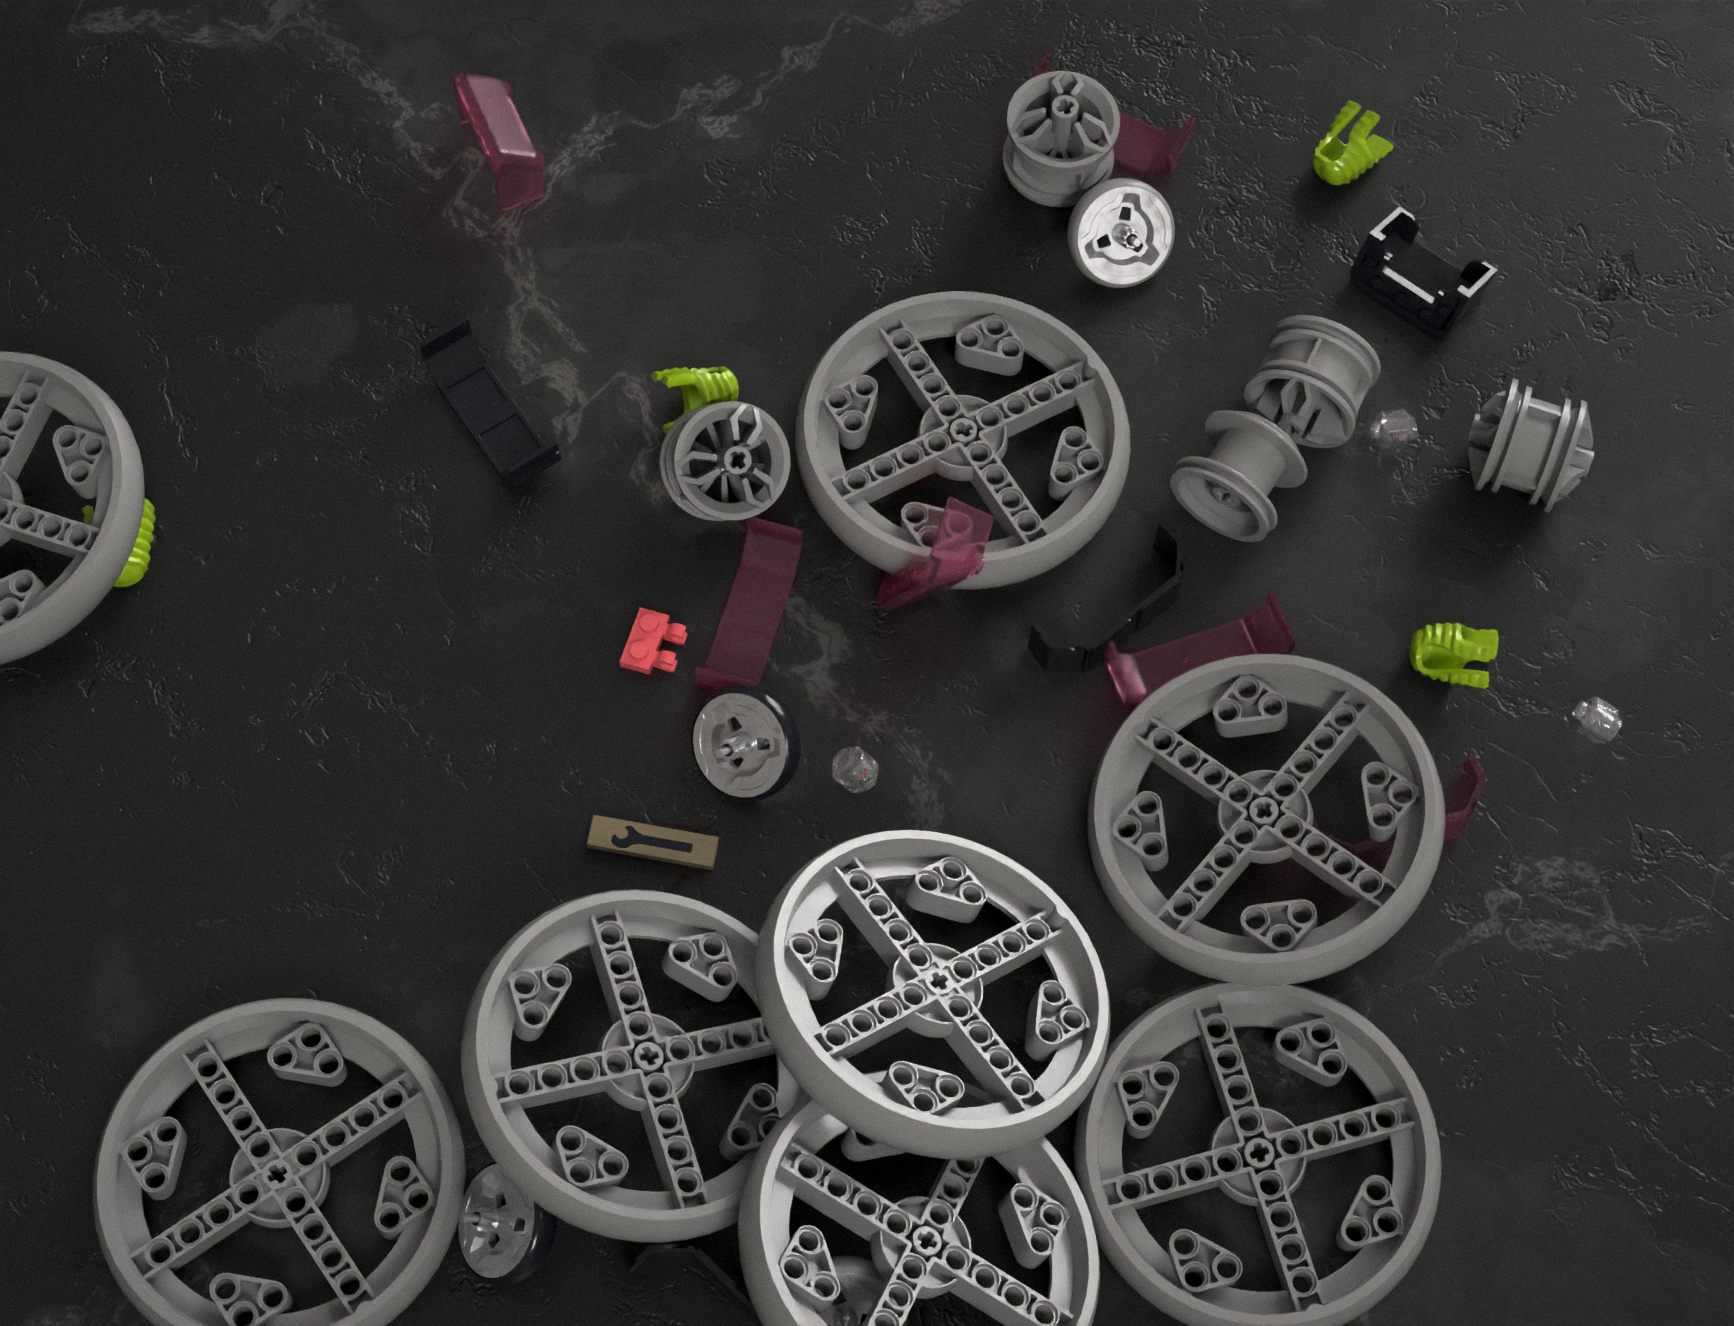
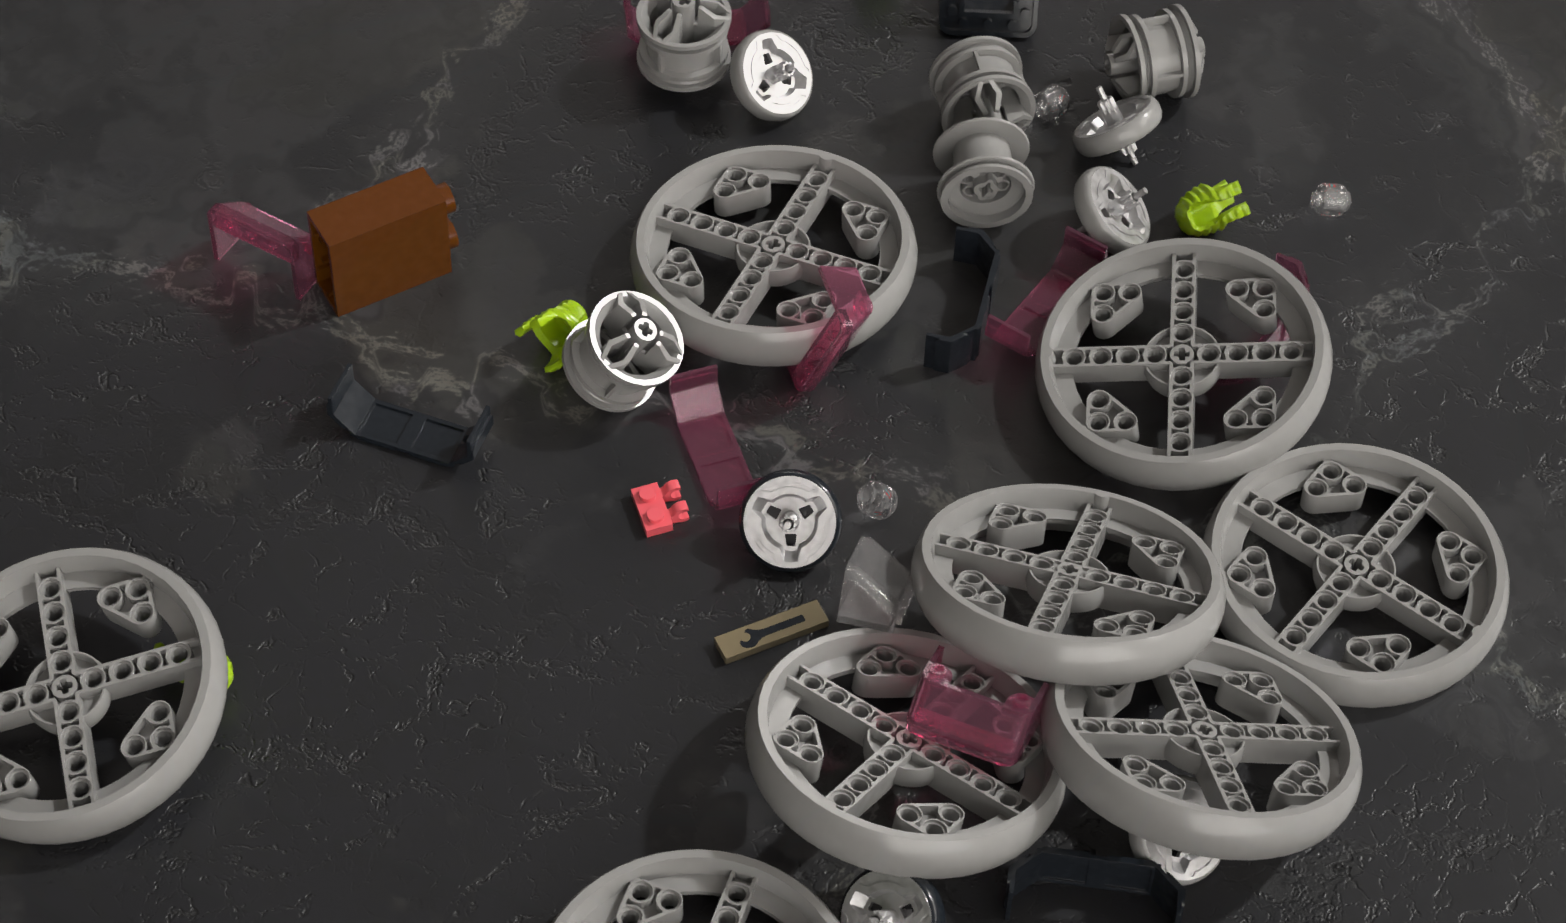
camera: 35 degrees left, 15 degrees down
none -> reddish brown brick [307,167,459,317]
none -> clear windscreen [837,536,914,633]
none -> clear pink windscreen [905,645,1049,767]
none -> wheel [1073,86,1162,165]
none -> flat silver wheel [1074,166,1151,255]

